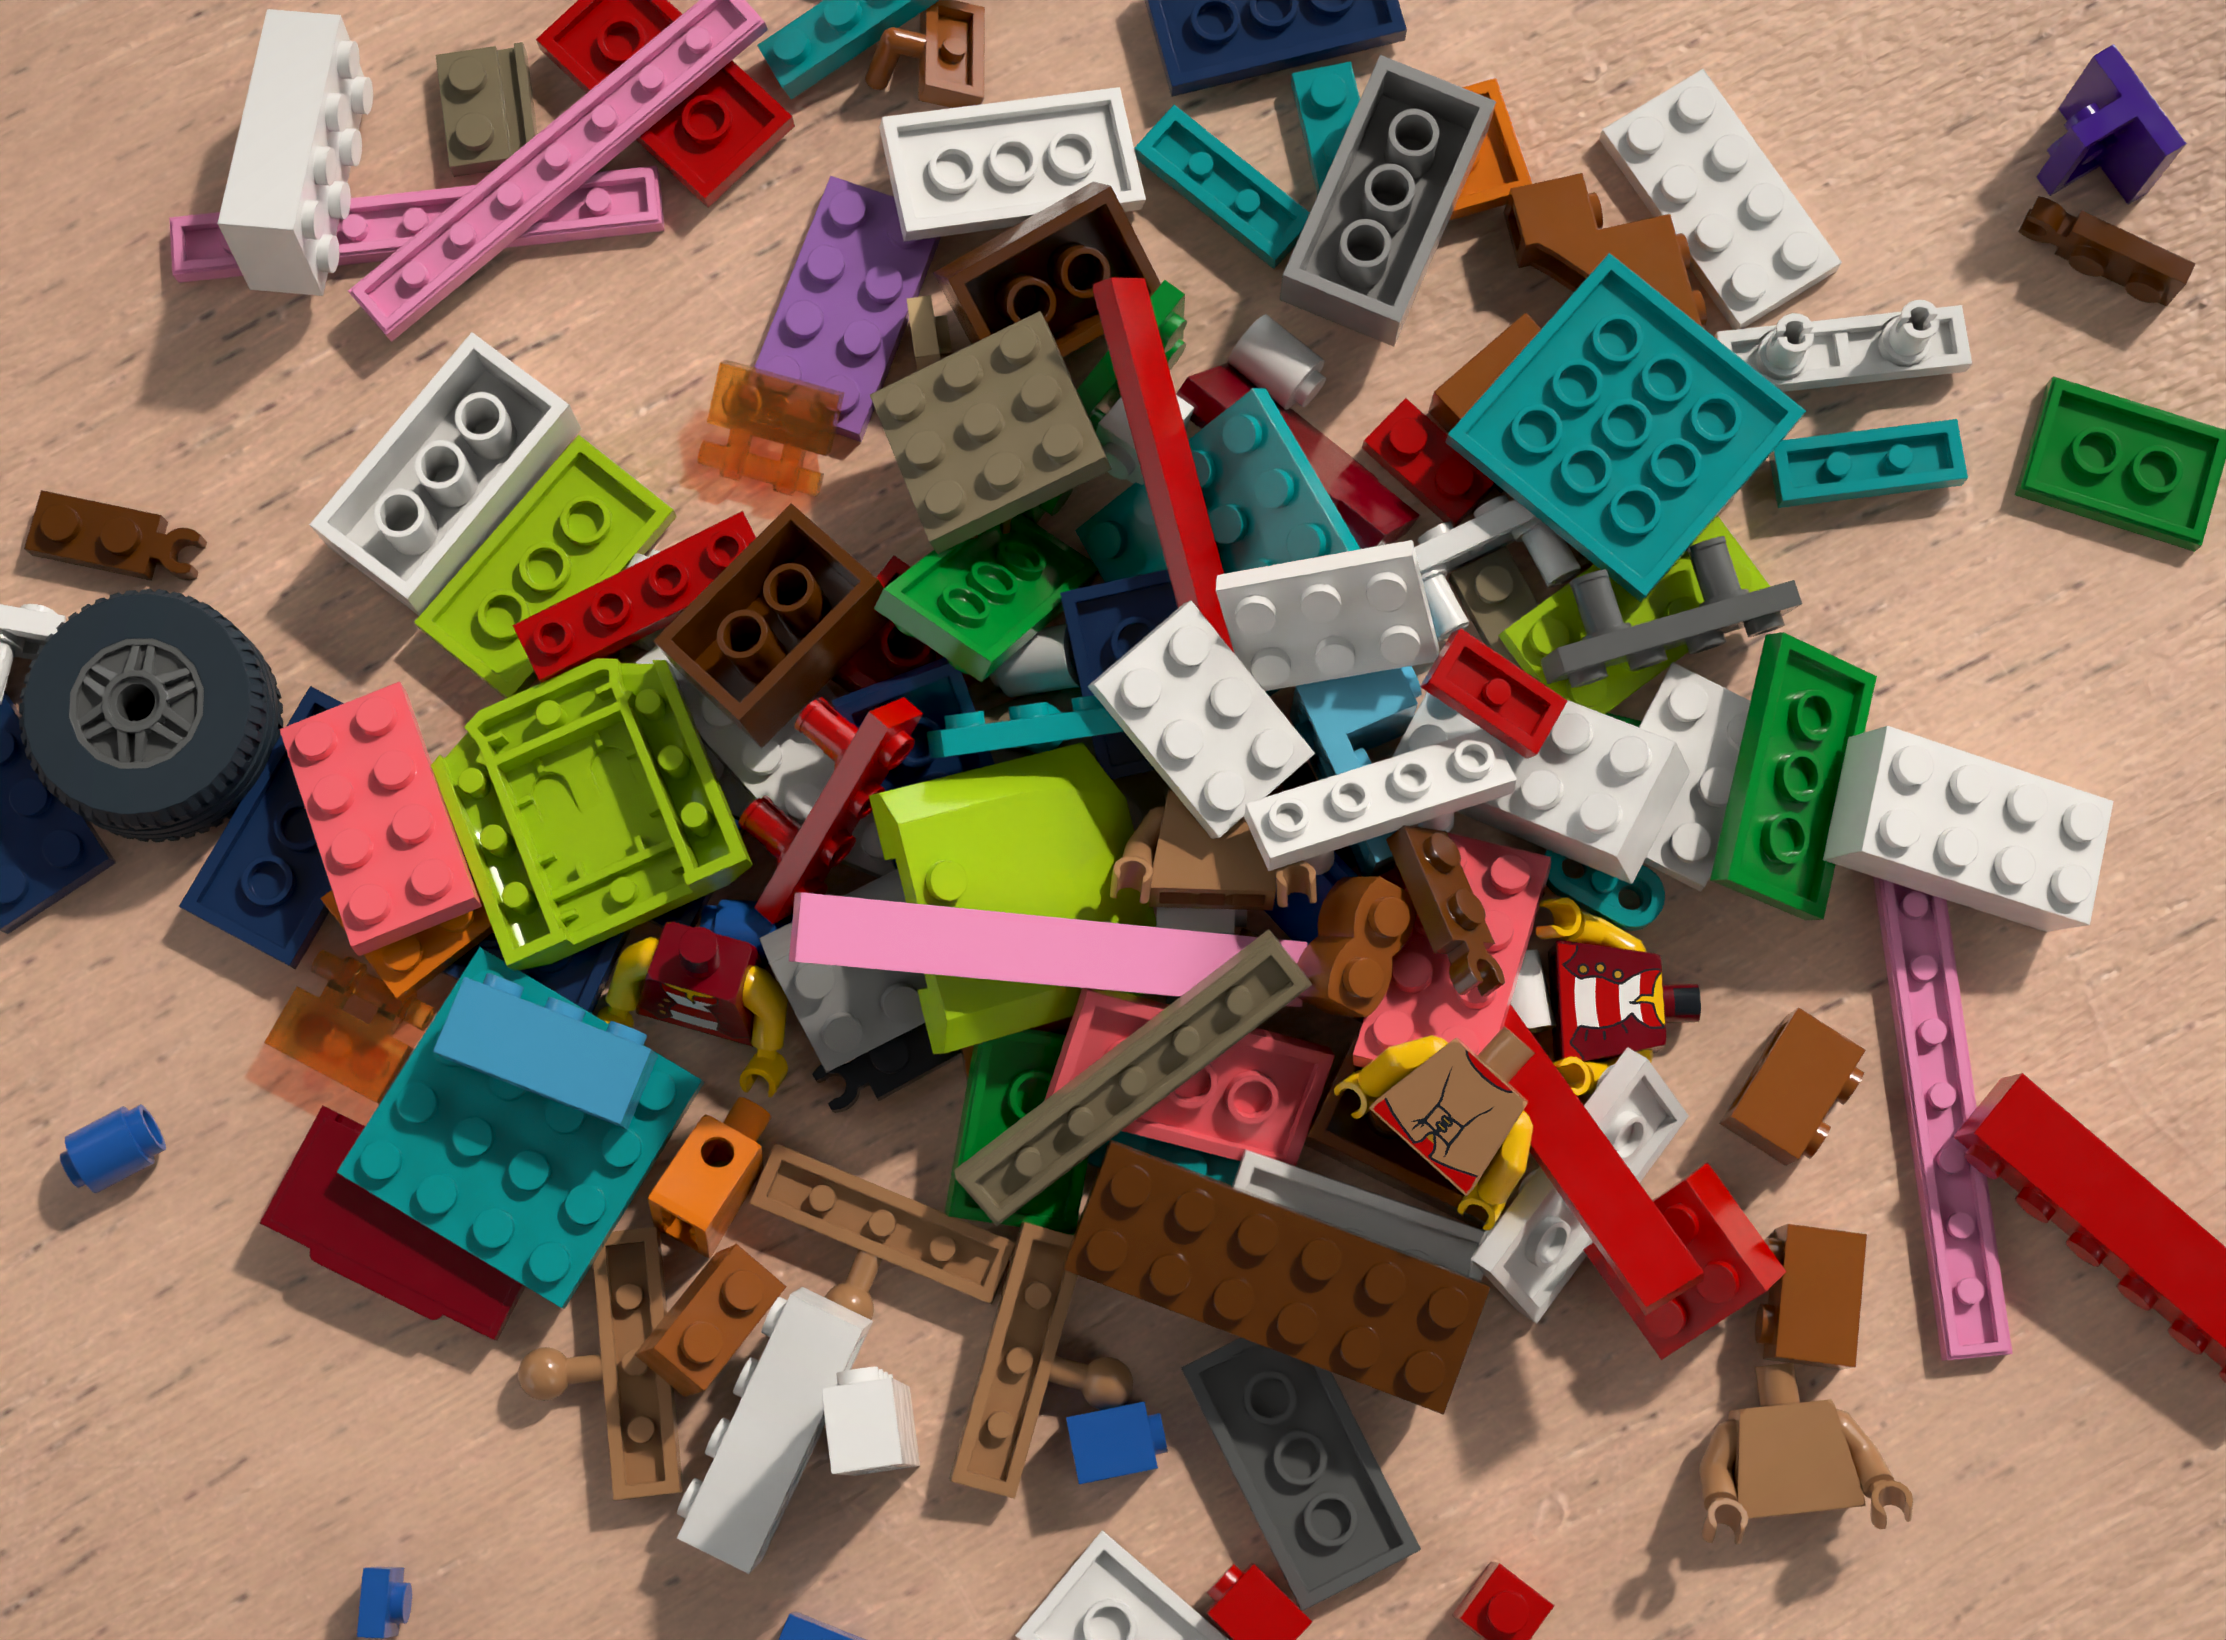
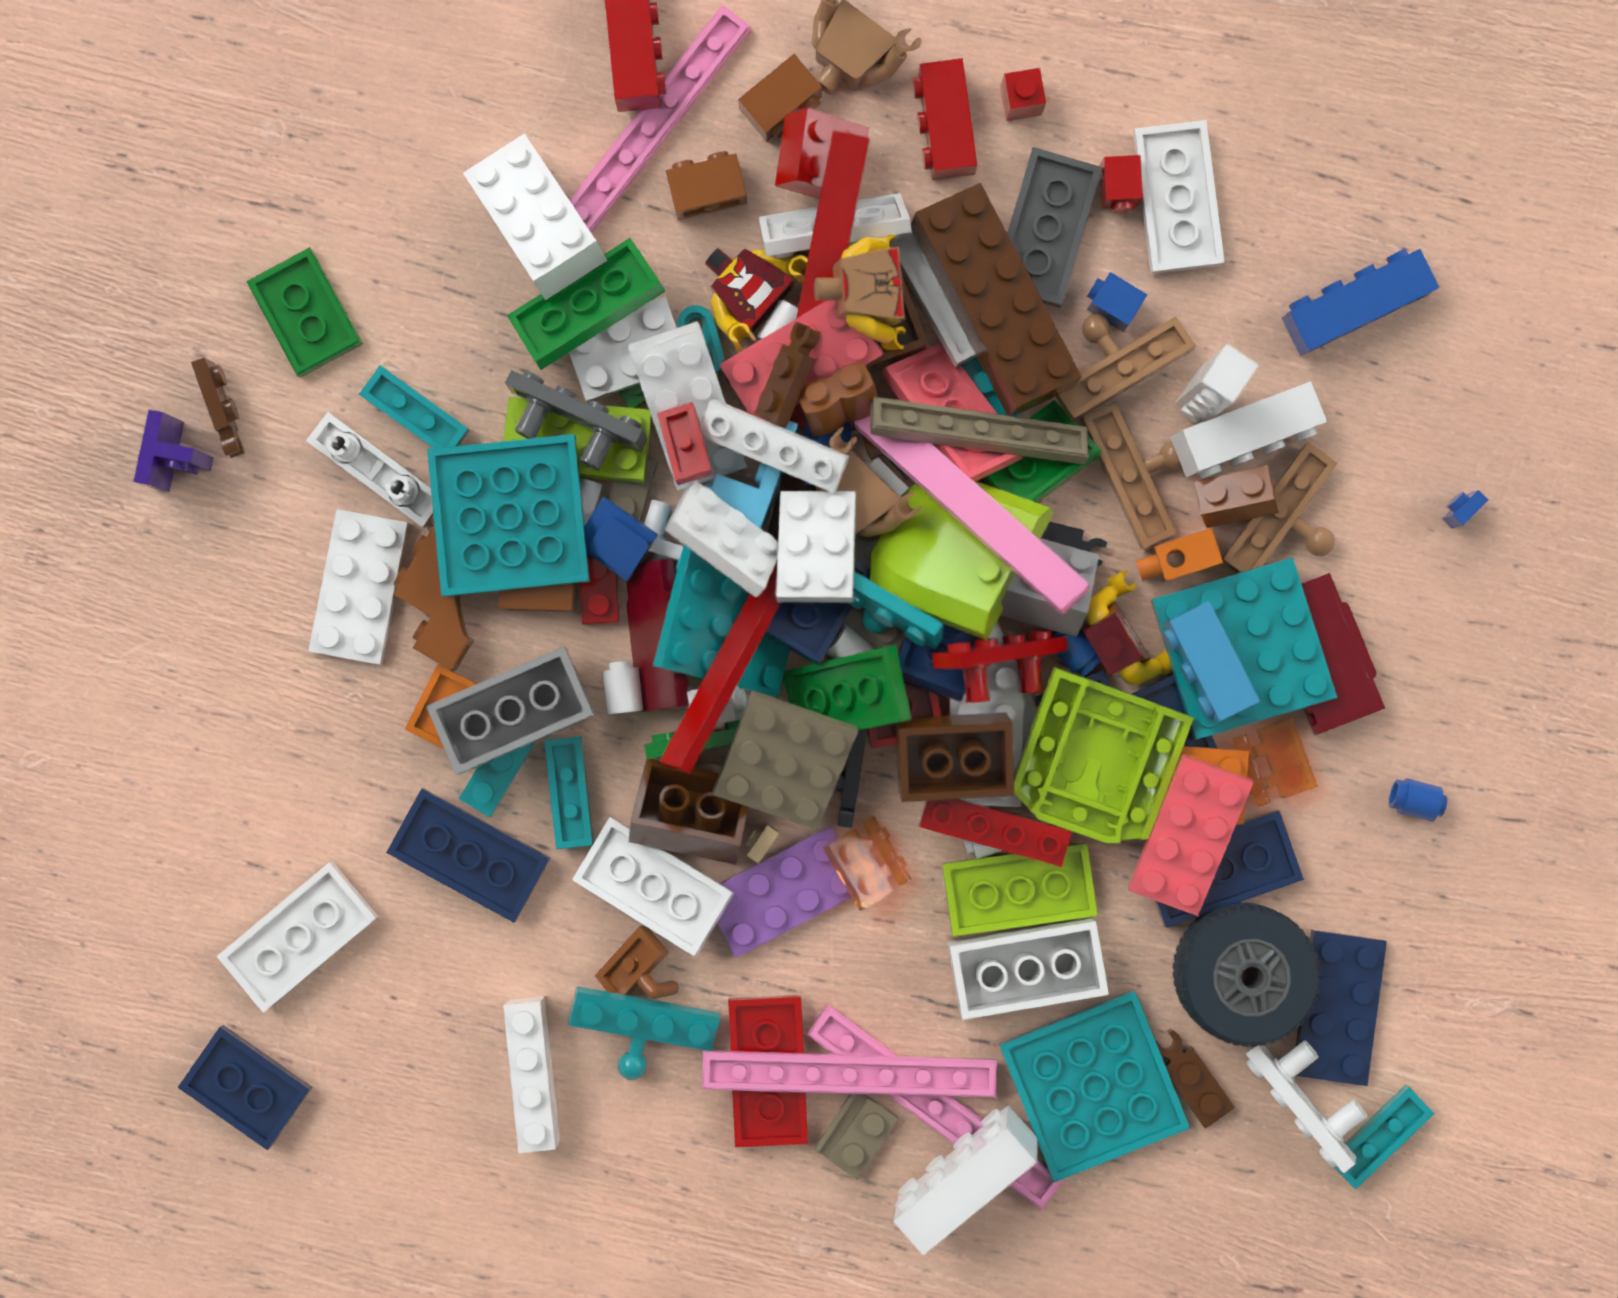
camera: 140 degrees left, 10 degrees up
none -> blue piece [585,497,659,582]
none -> black plate [835,729,867,828]
none -> red brick [912,58,978,180]
none -> teal plate [998,990,1190,1183]

